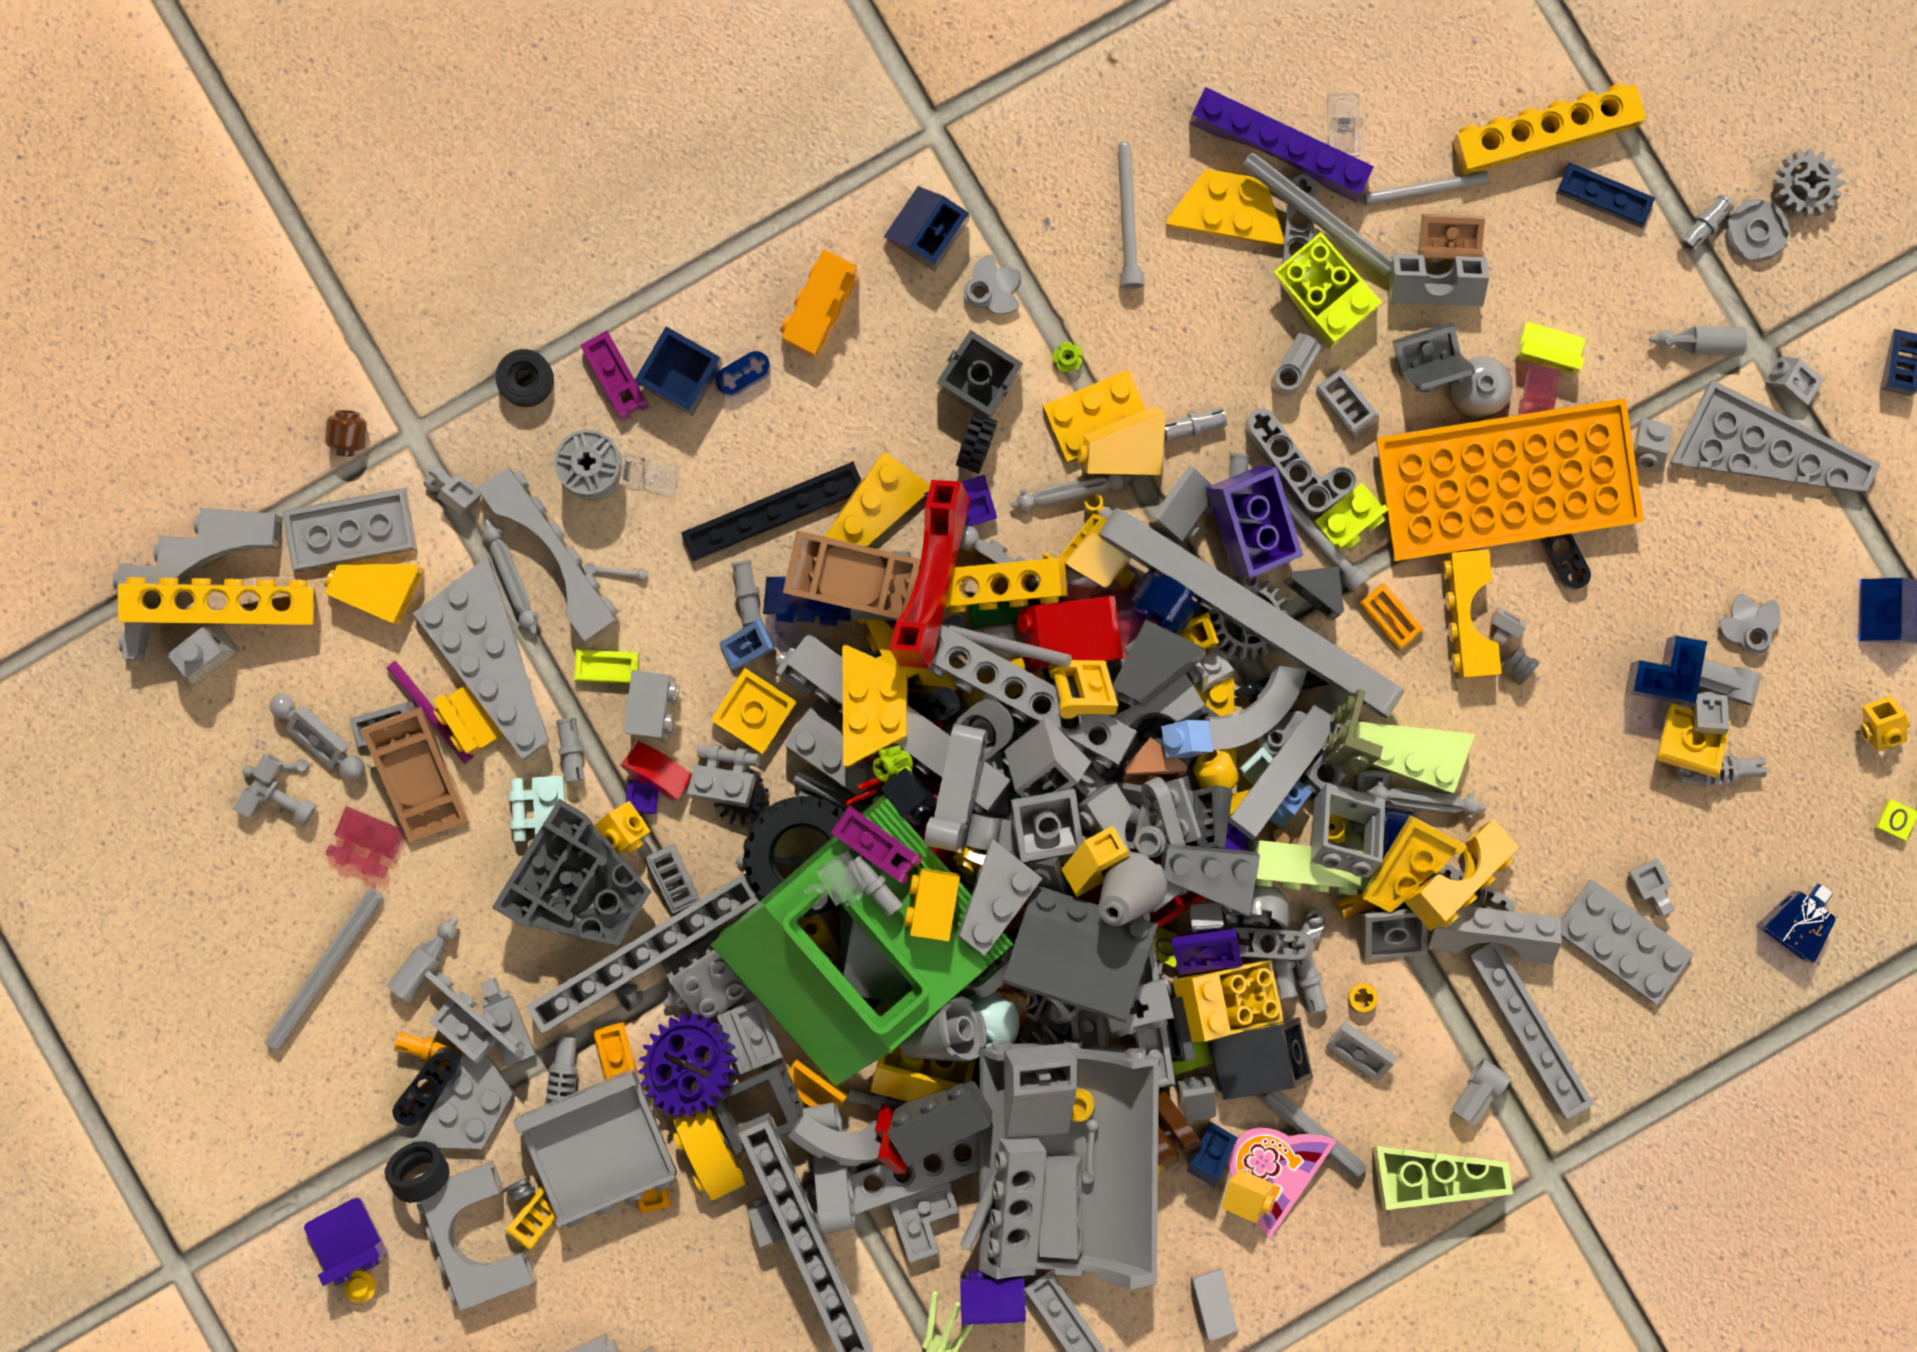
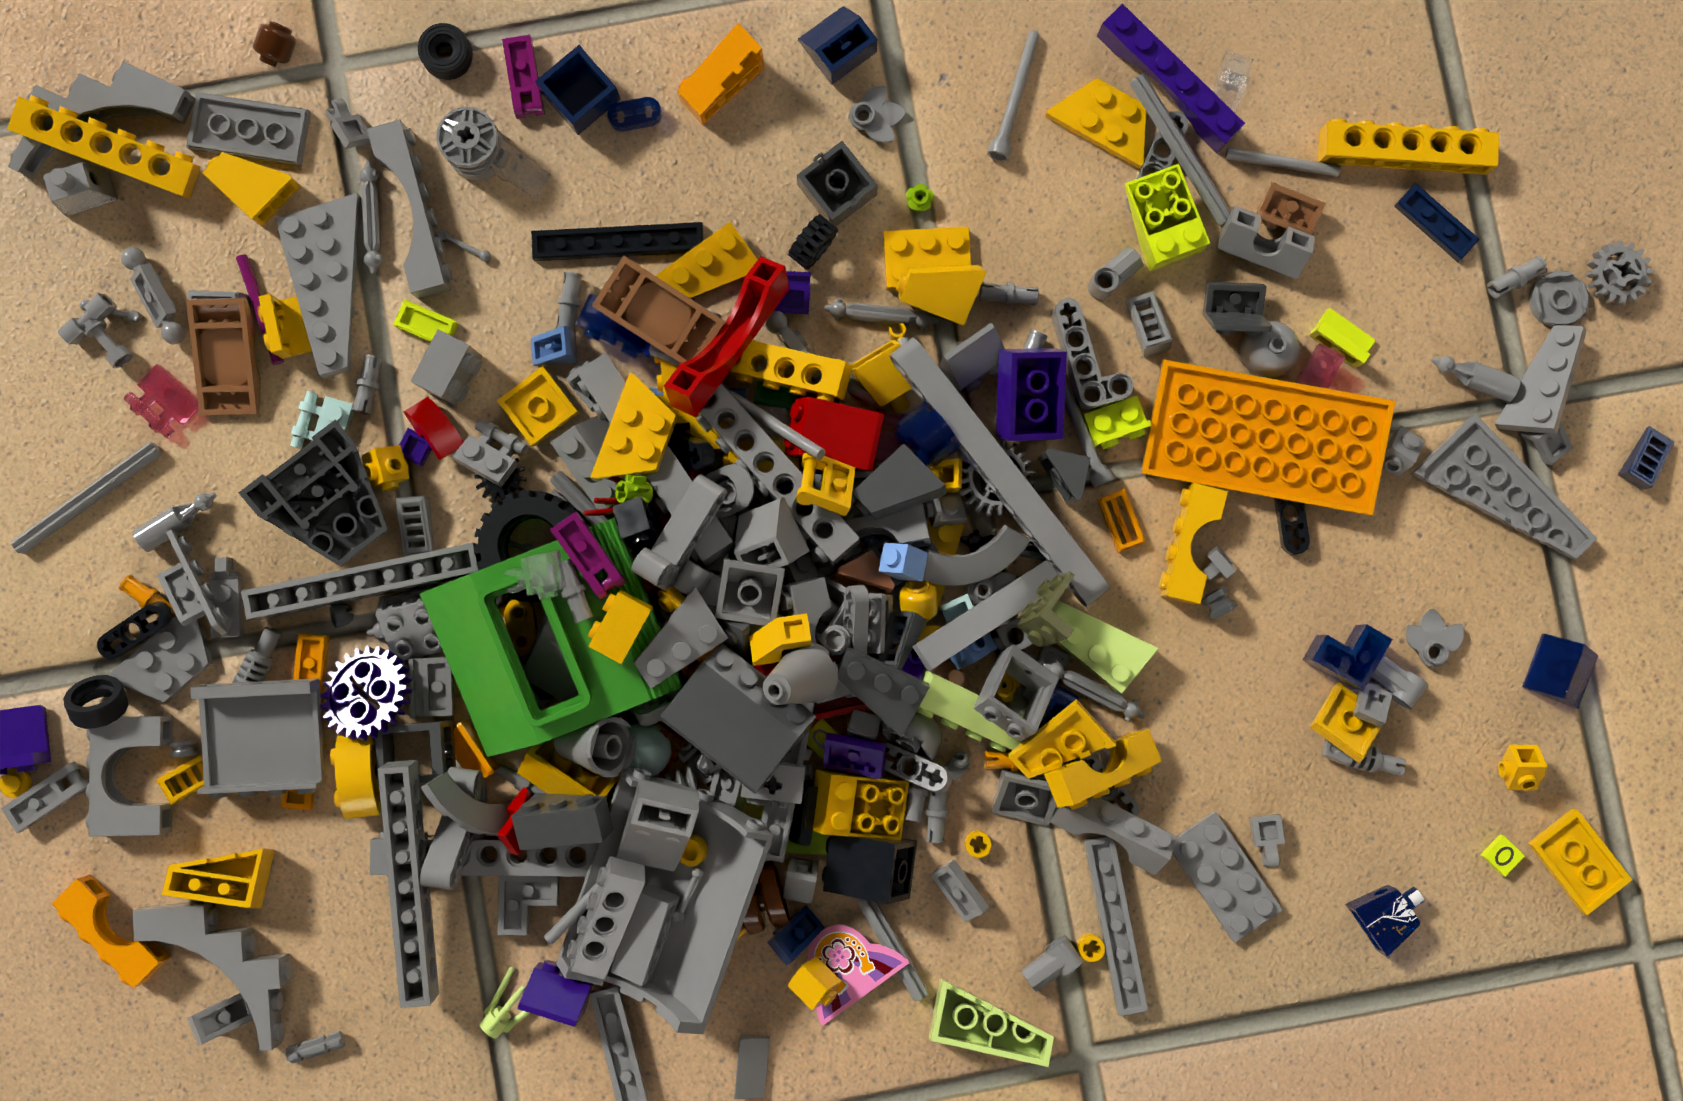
camera: 15 degrees right, 0 degrees up
none -> light grey plate [1,761,89,833]
none -> yellow wedge [162,848,275,909]
none -> yellow bush [1077,933,1105,962]
none -> light grey wing [1495,325,1586,434]

